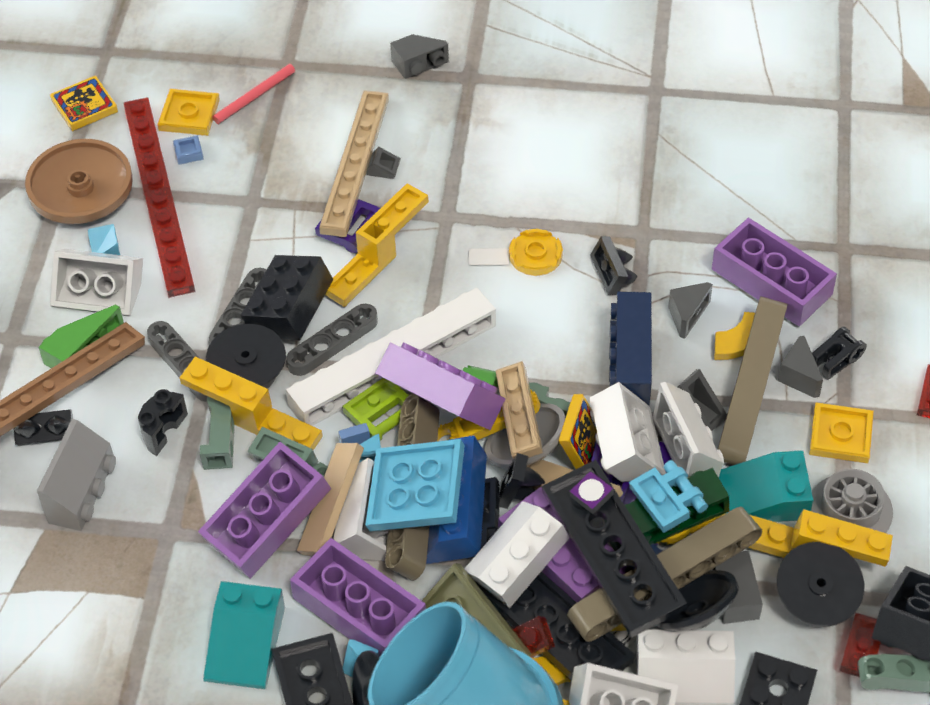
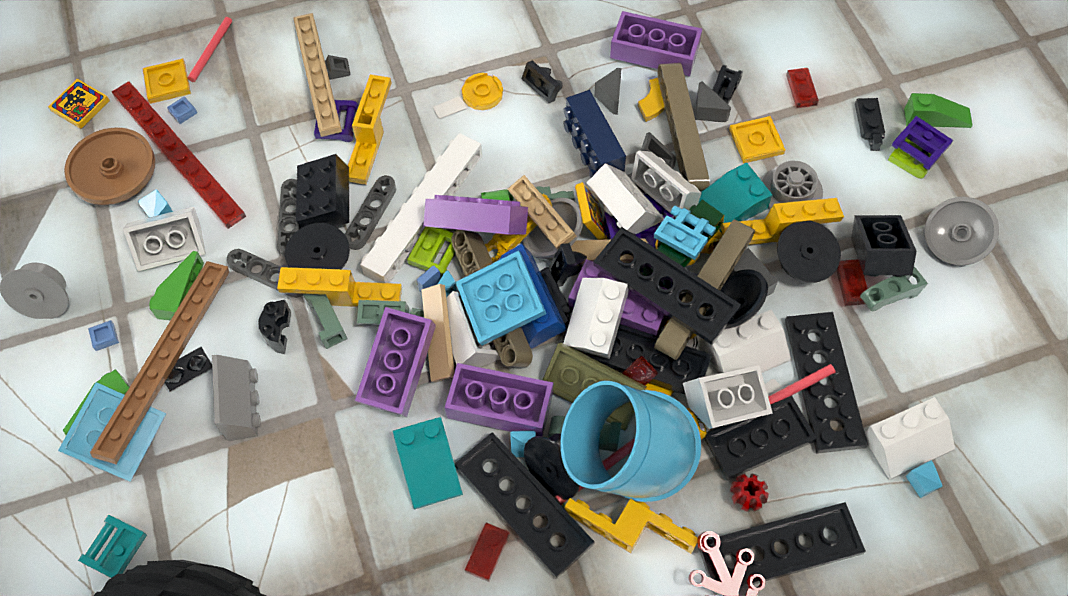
camera: 25 degrees left, 10 degrees up
tile [569,471,614,514] -> none

